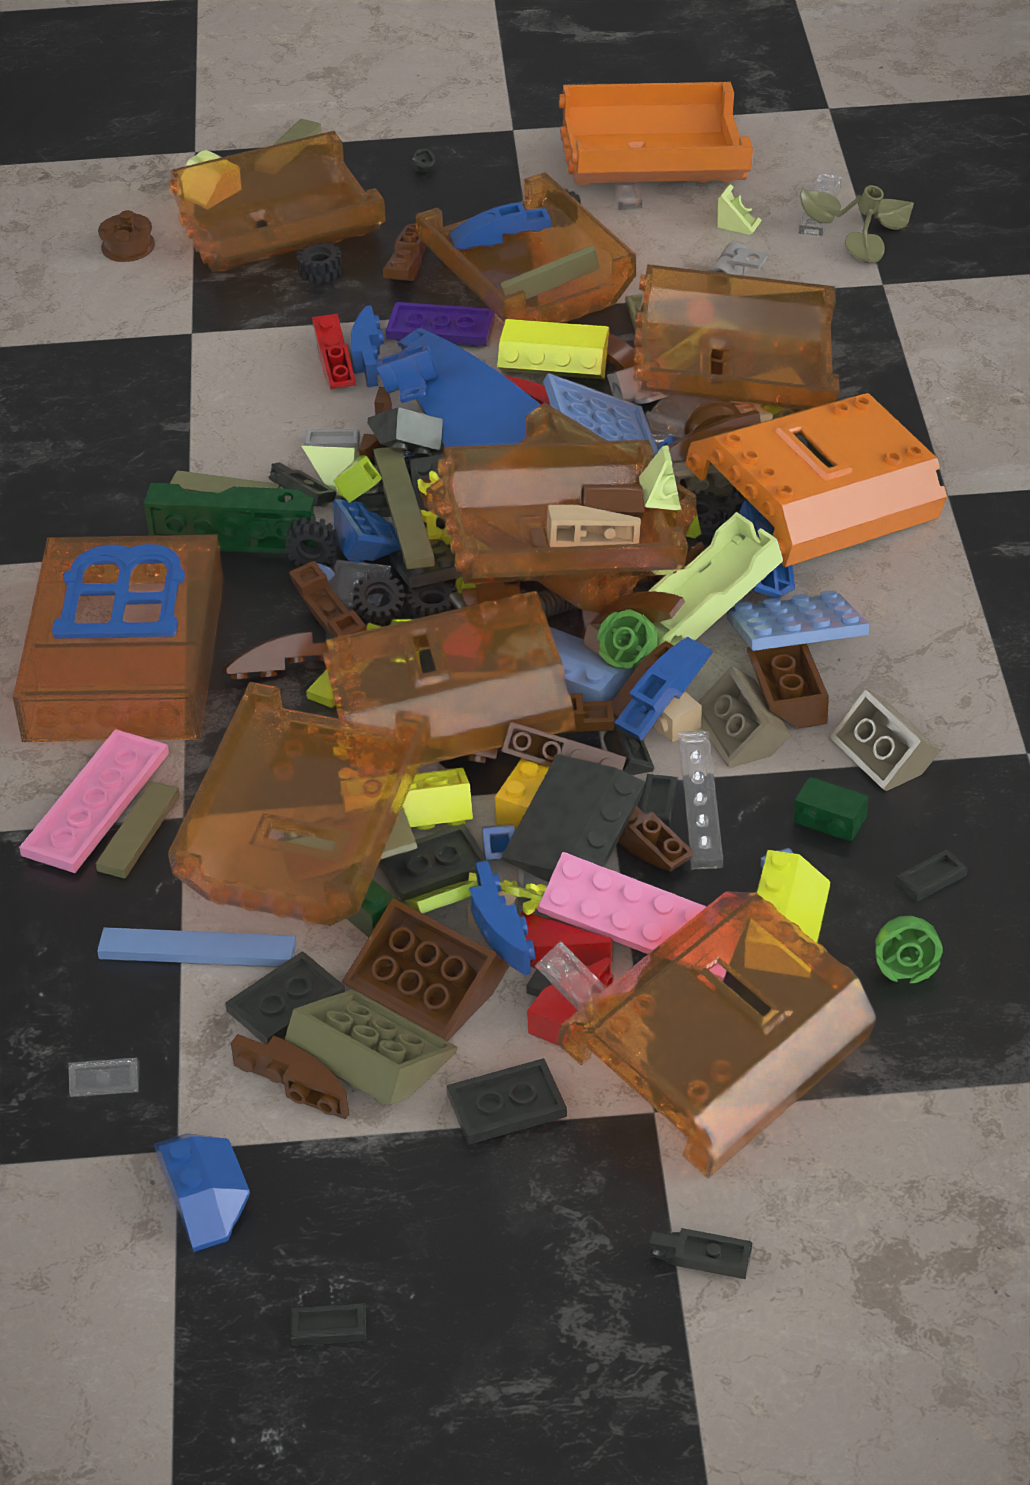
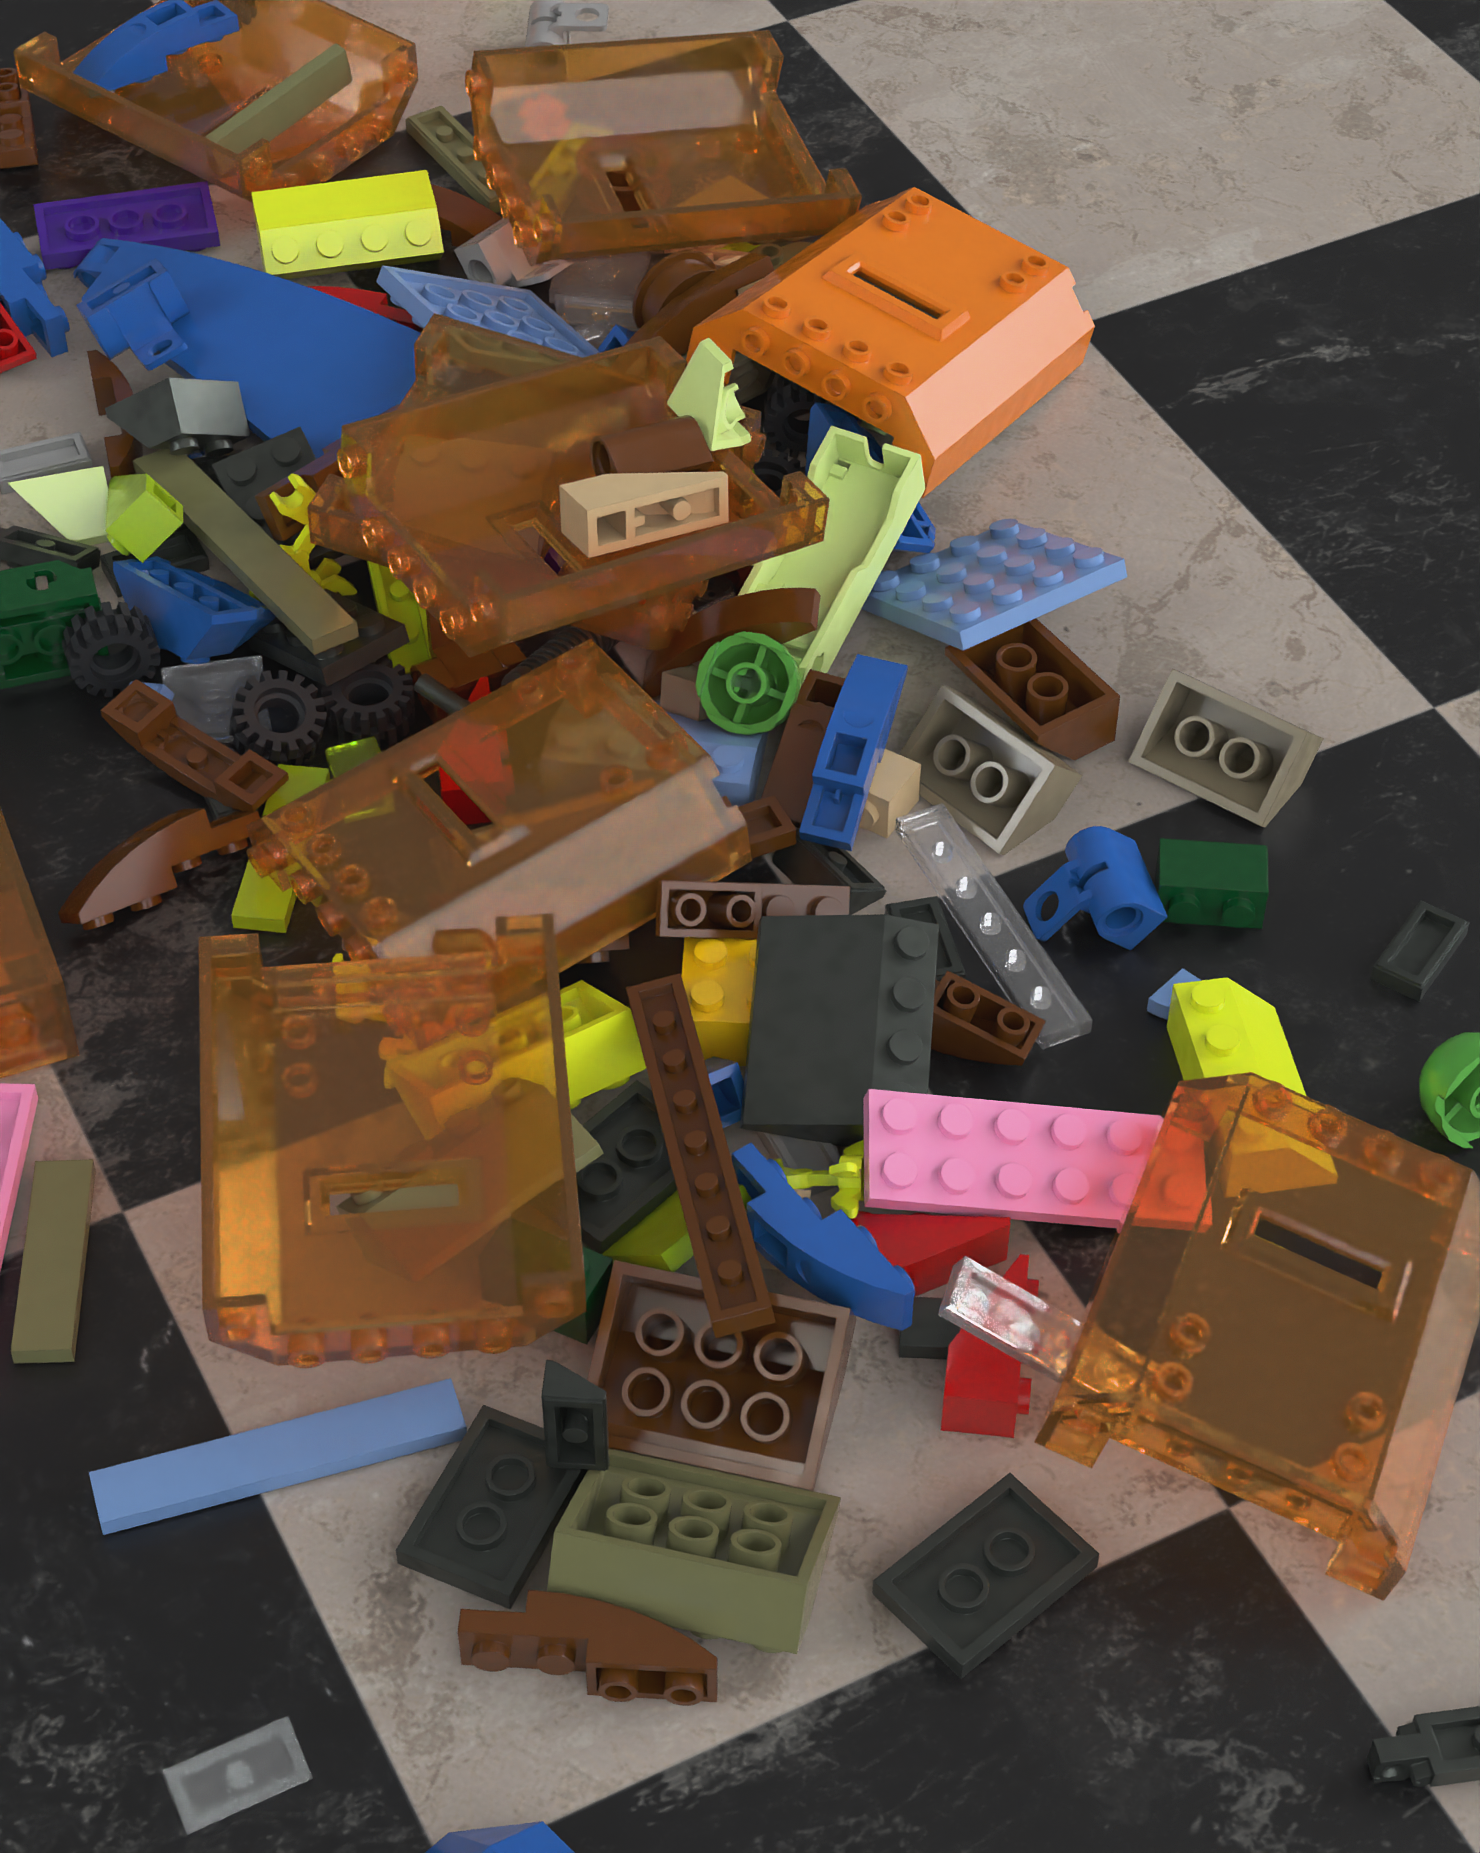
camera: 25 degrees left, 5 degrees up
none -> pearl dark grey slope [541,1360,609,1471]
none -> reddish brown plate [626,973,776,1338]
none -> blue piece [1023,826,1168,950]

